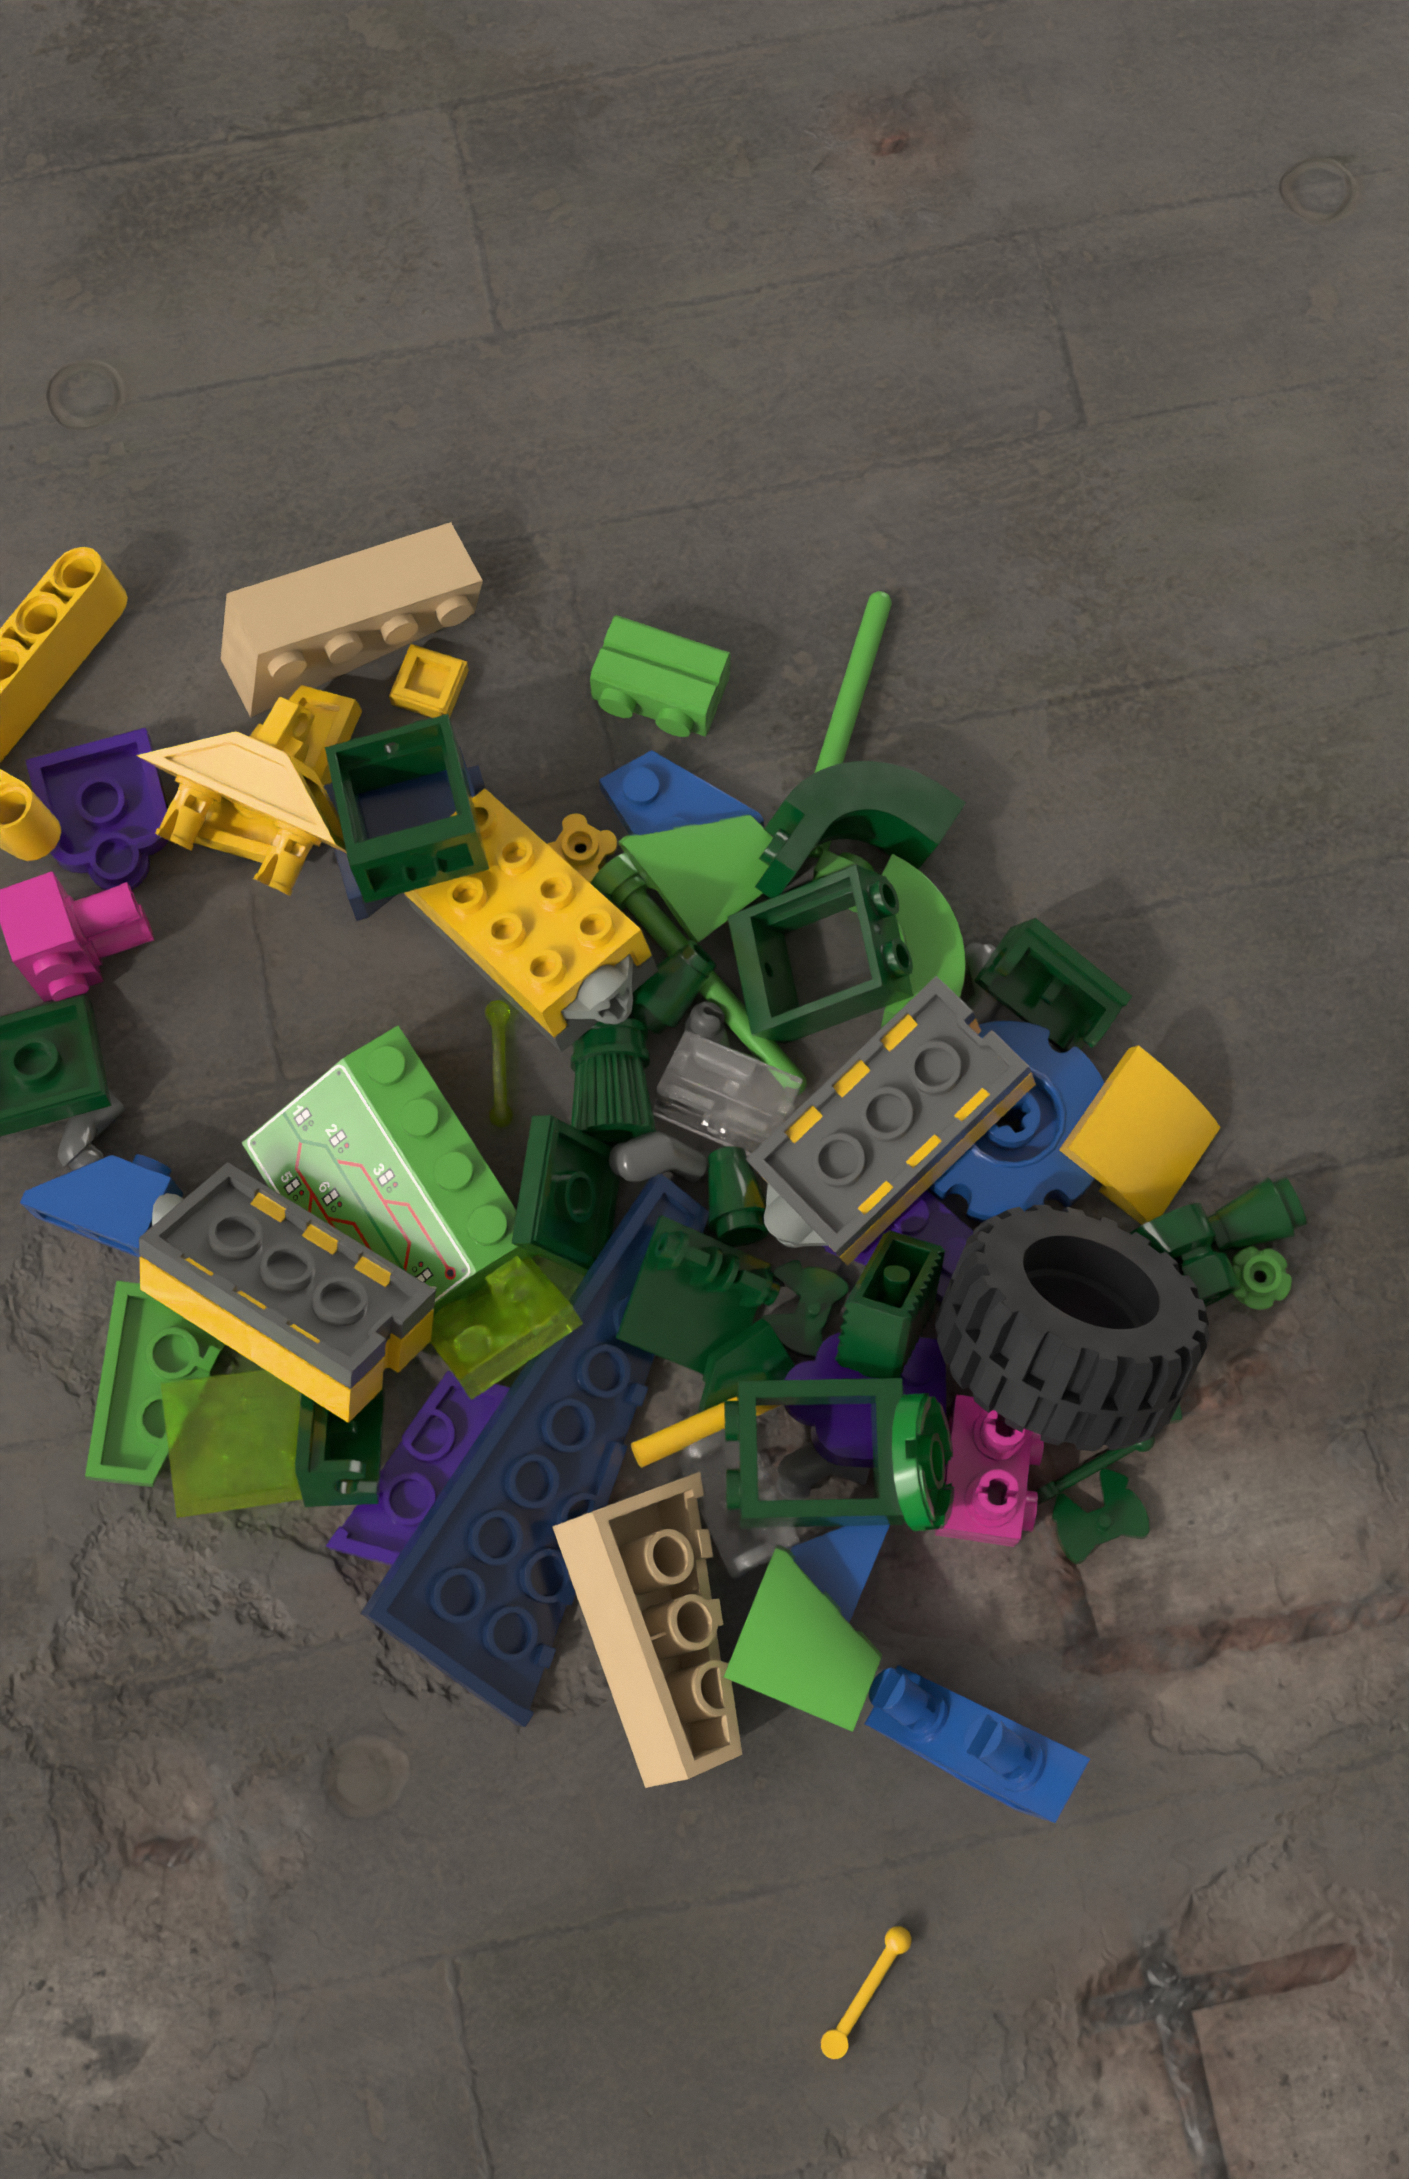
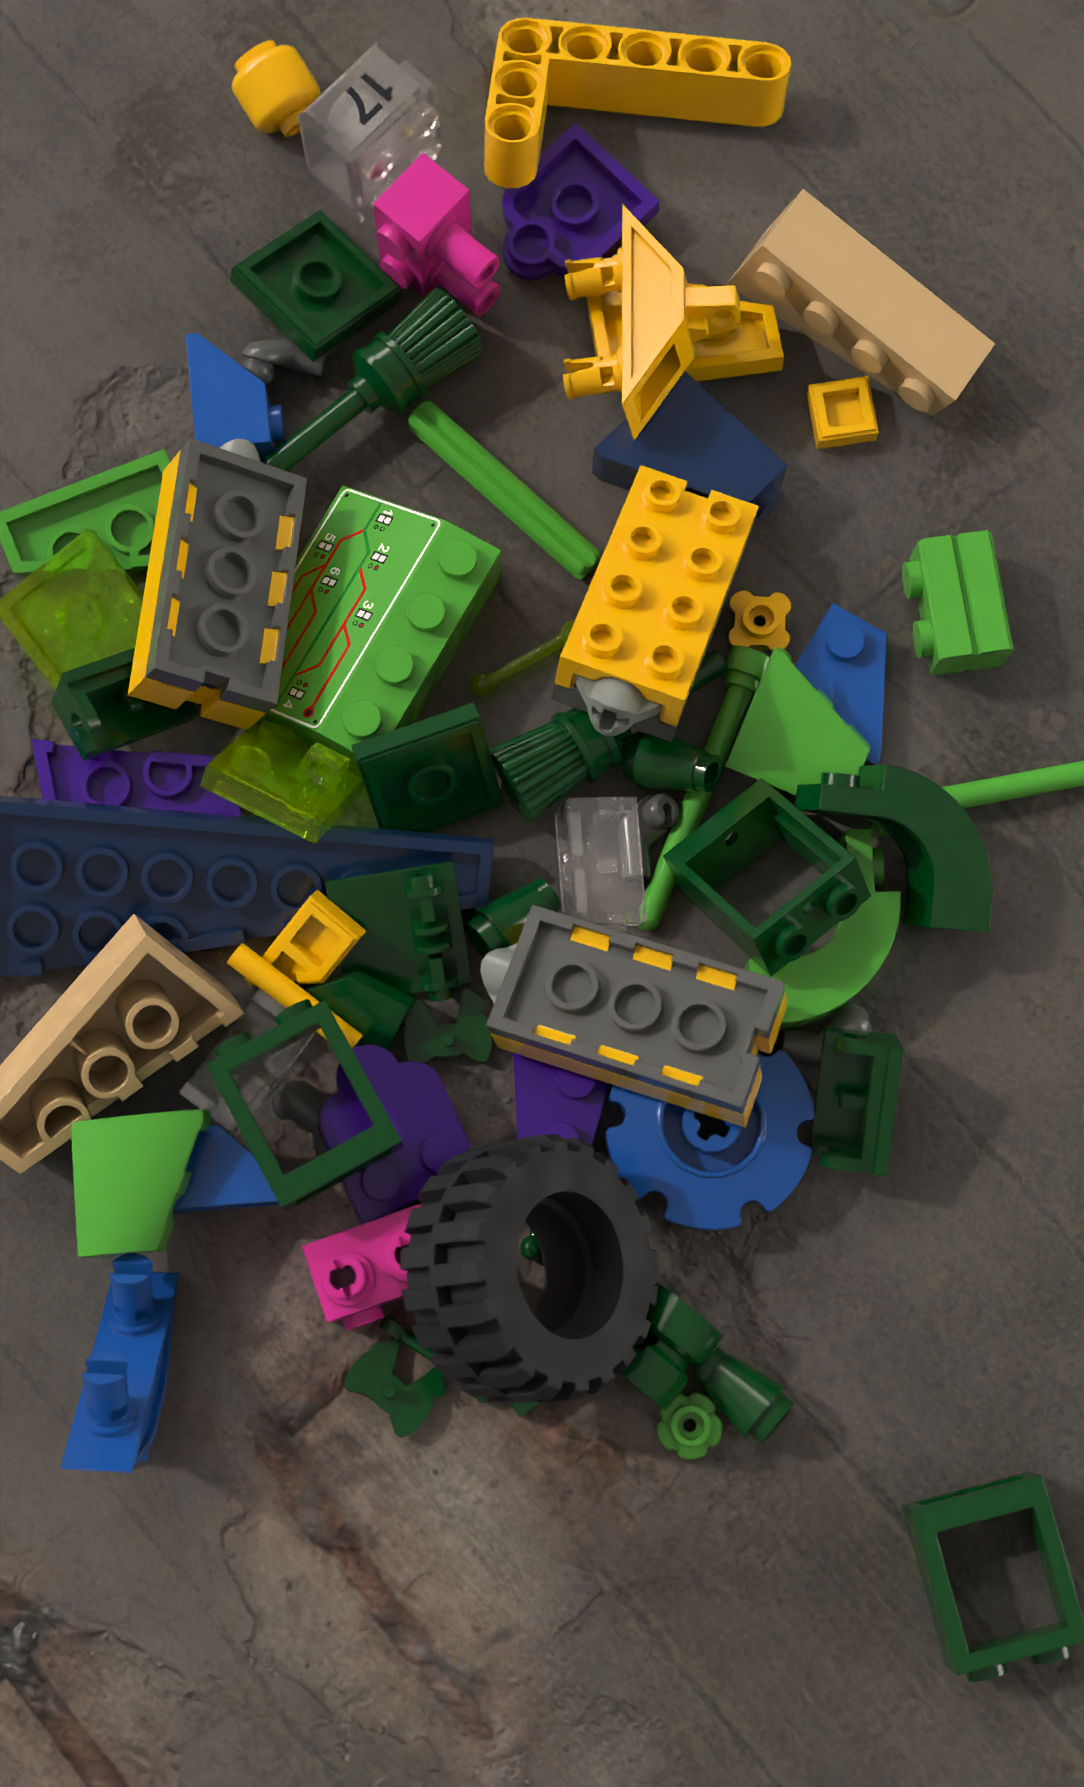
camera: 60 degrees right, 5 degrees up
dark green window [325,714,489,903] -> none
dark grey arm [608,1131,707,1183] -> none
dark green brick [835,1231,945,1378] -> none
green tile [892,1393,954,1531] -> none
yellow slope [1059,1045,1221,1225] -> none
none -> yellow tile [244,889,367,986]
none -> dark green piece [261,287,484,471]
none -> bright green axle [408,401,601,580]

